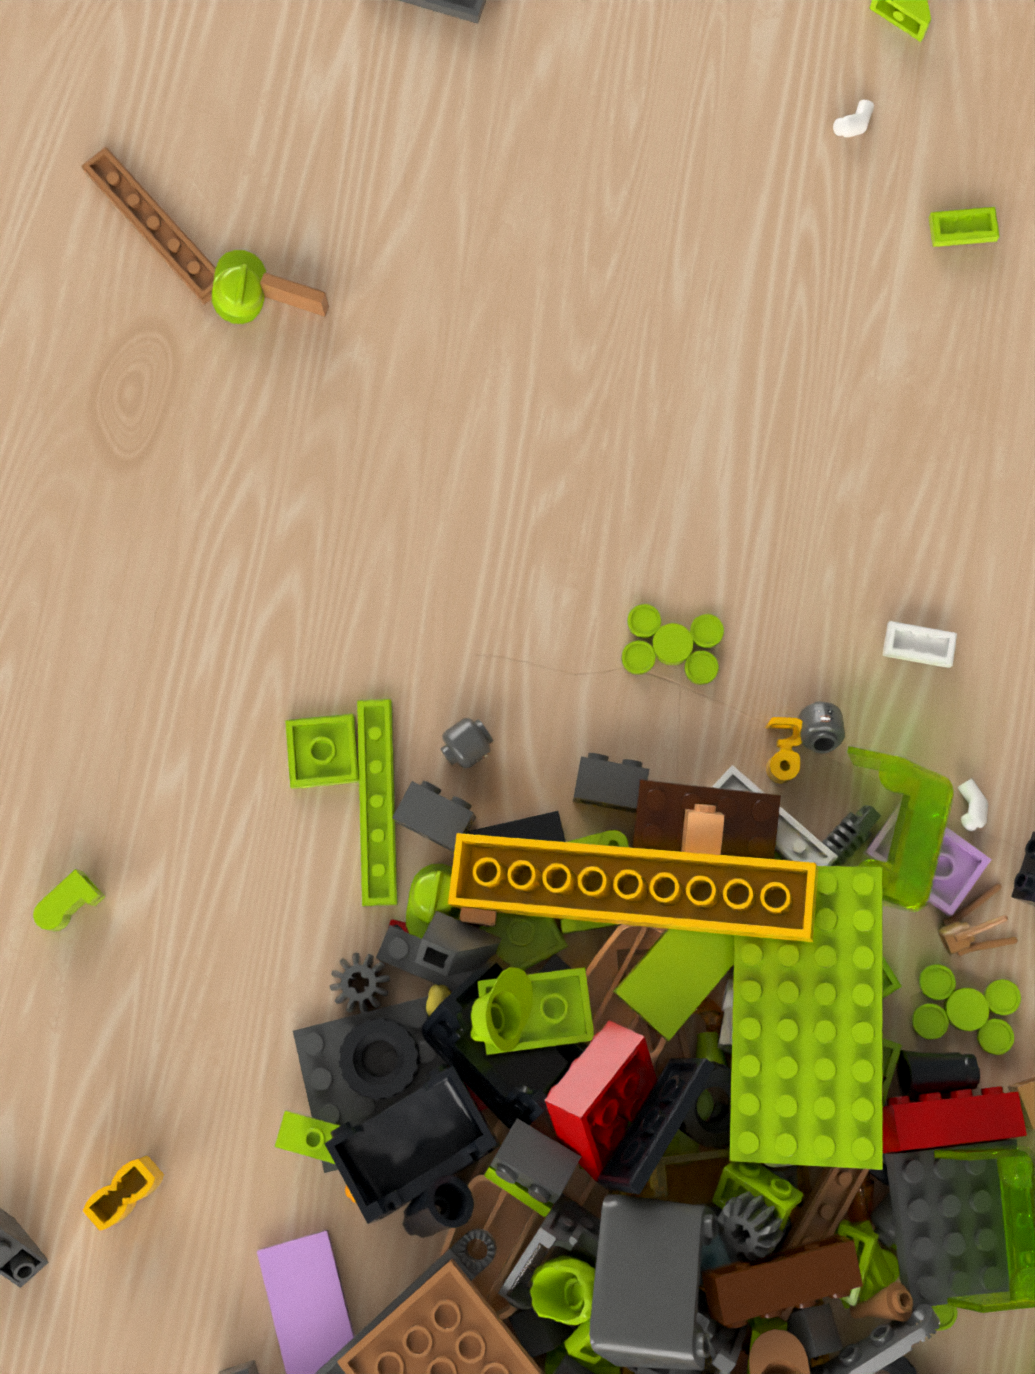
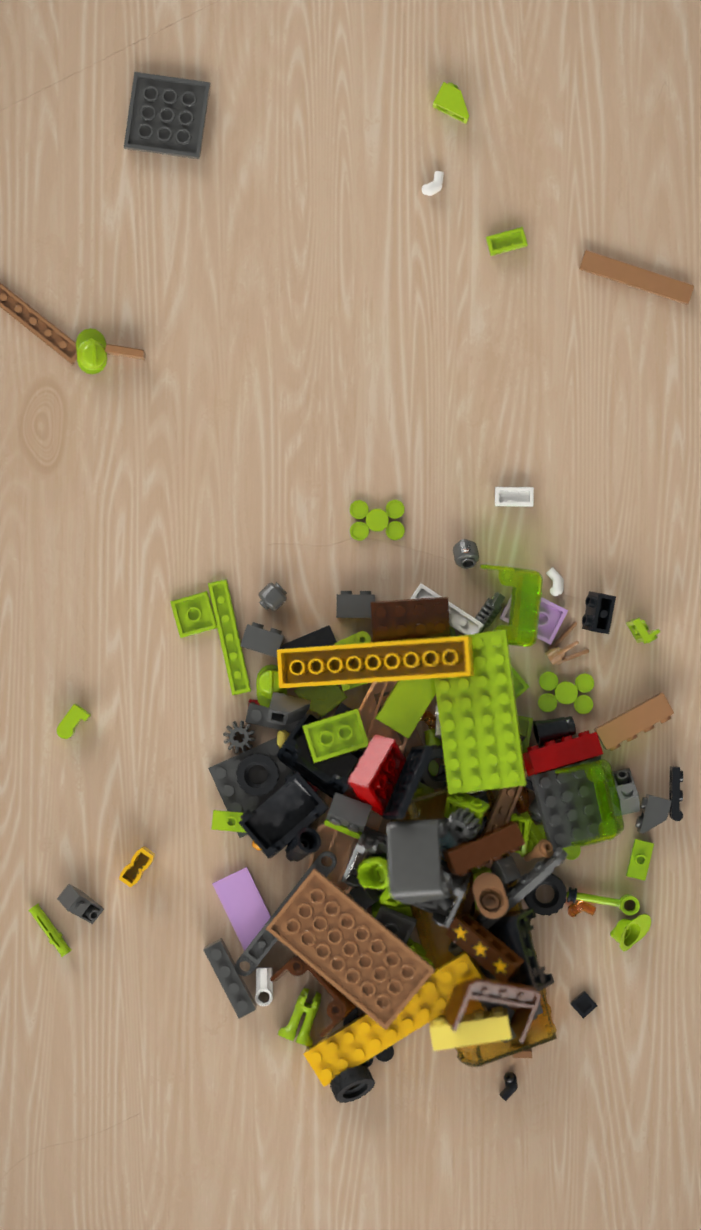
camera: 15 degrees left, 10 degrees up
medium nougat tile [460,907,497,928] -> none
lime piece [471,967,533,1052] -> none
light nougat brick [681,804,725,855] -> none
yellow leg [764,717,803,784] -> none

